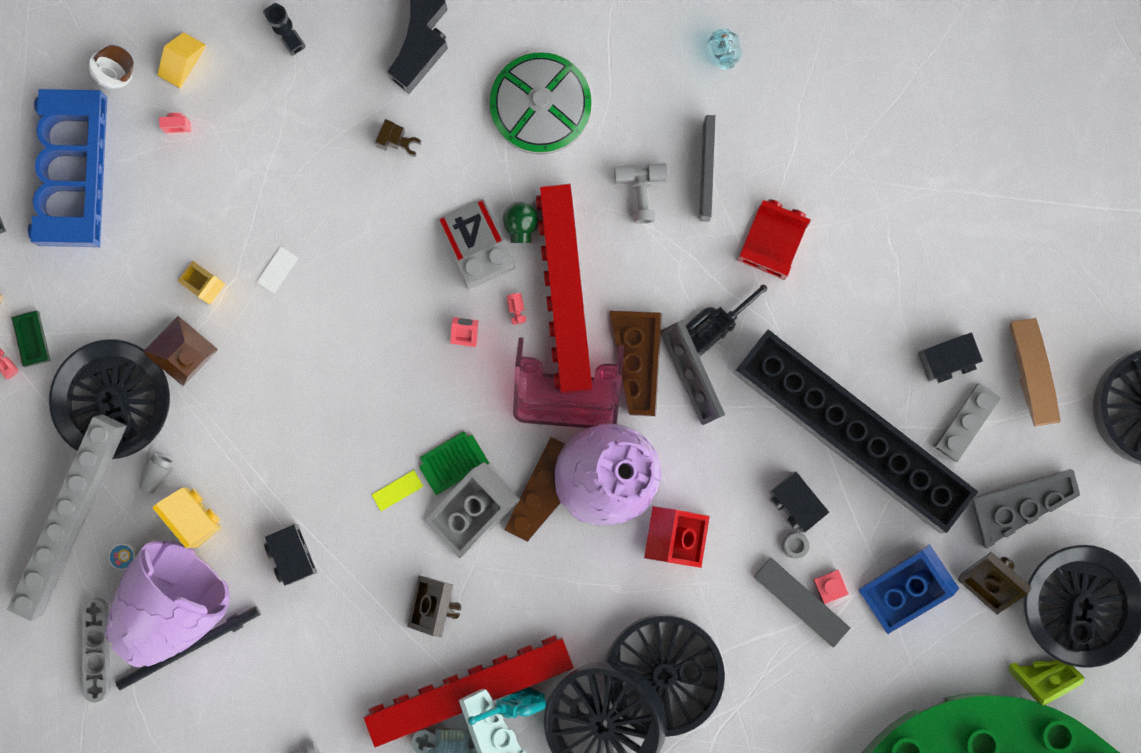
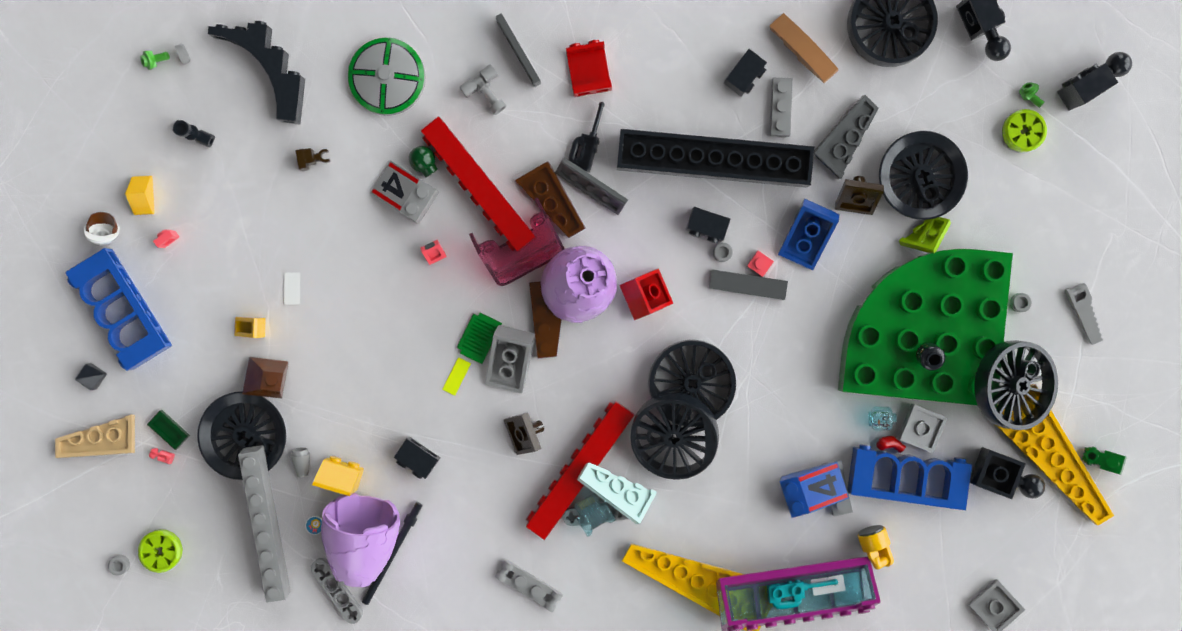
camera: 30 degrees left, 5 degrees up
teal piece [468,687,547,725] -> none
coral piece [506,293,526,325] -> none

